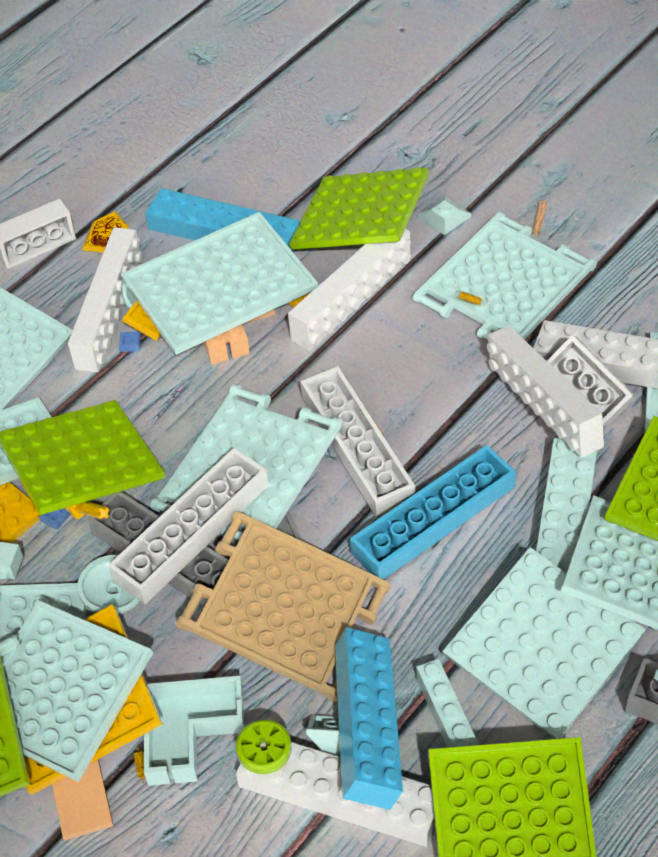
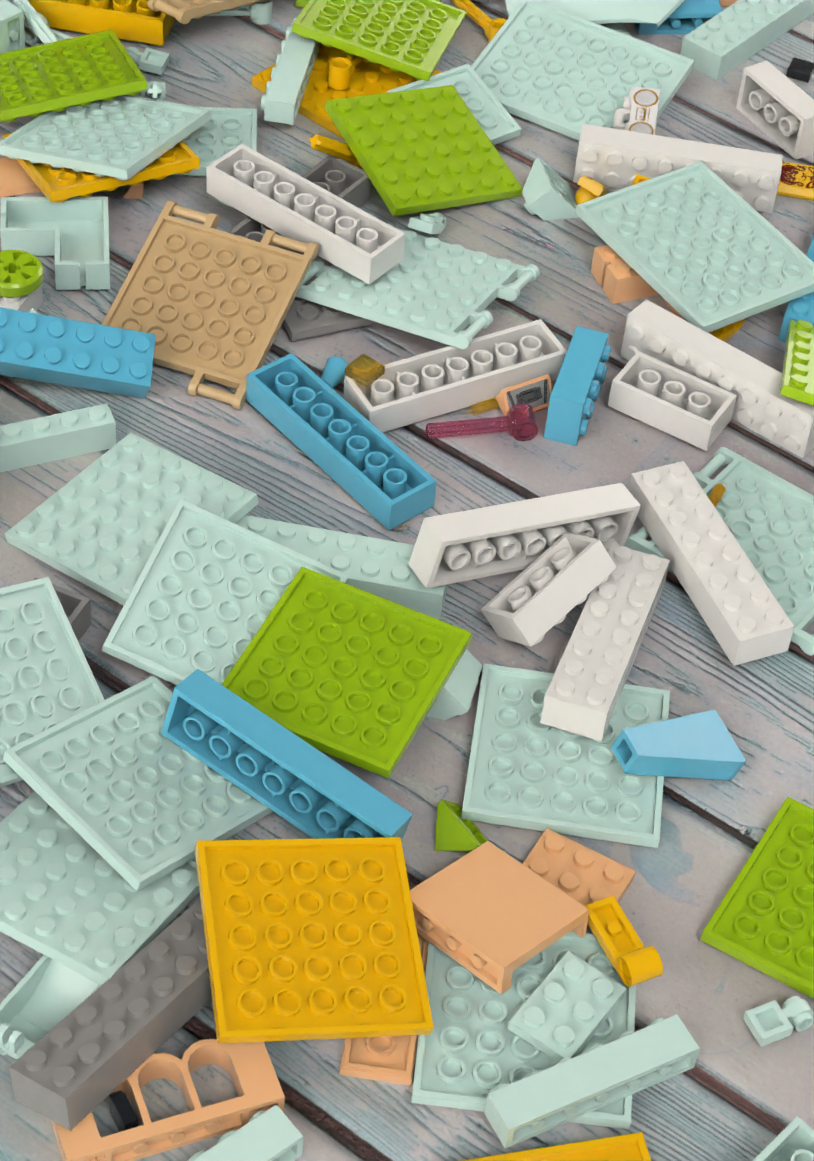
camera: 80 degrees right, 5 degrees down
none -> medium azure cone [321,357,351,389]
none -> clear yellow tile [345,353,385,387]
none -> light aqua plate [408,212,446,234]
none -> clear pink axle [426,403,538,441]
none -> slope [495,374,553,422]
none -> light aqua slope [522,157,579,220]
none -> medium azure brick [544,326,611,446]
none -> yellow tile [575,175,610,205]
none -> white brick [608,351,737,451]
none -> white piece [612,87,661,135]
none -> white brick [628,461,795,666]

